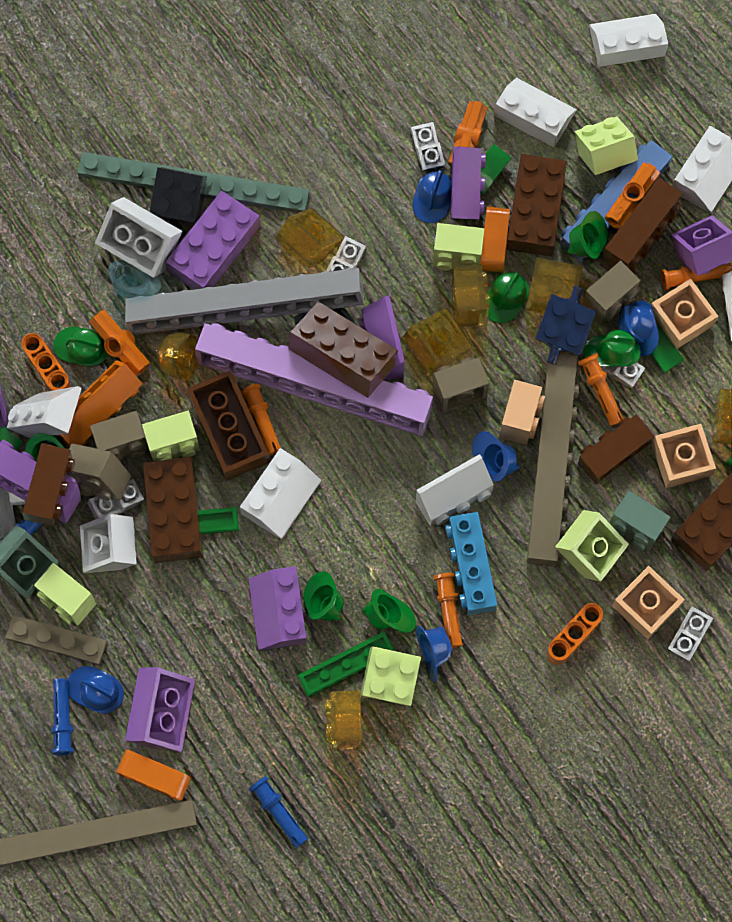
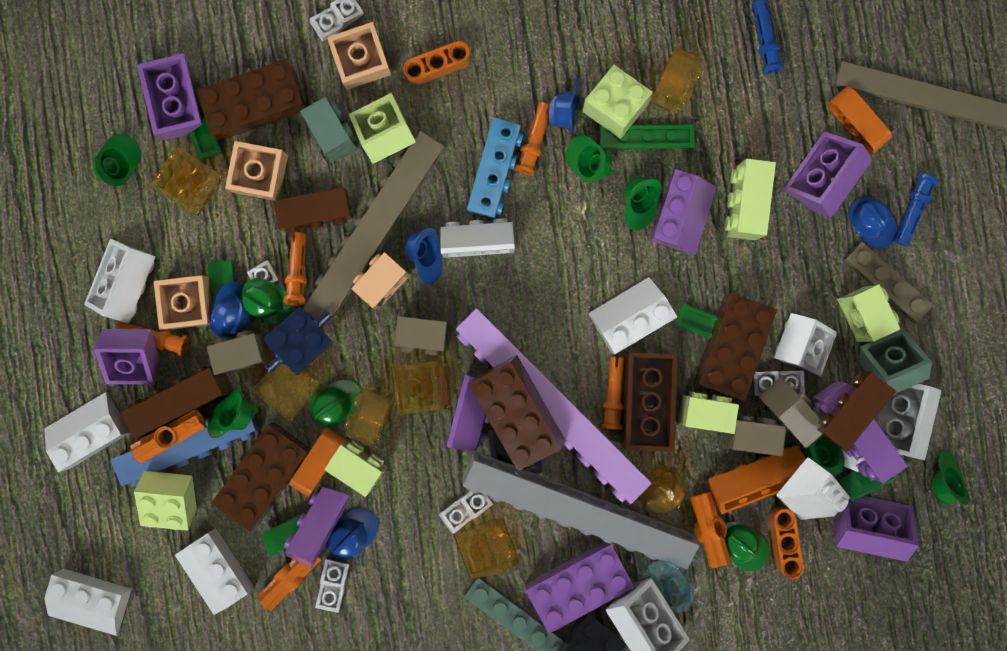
camera: 150 degrees left, 15 degrees up
none -> yellowish green brick [725,159,776,240]

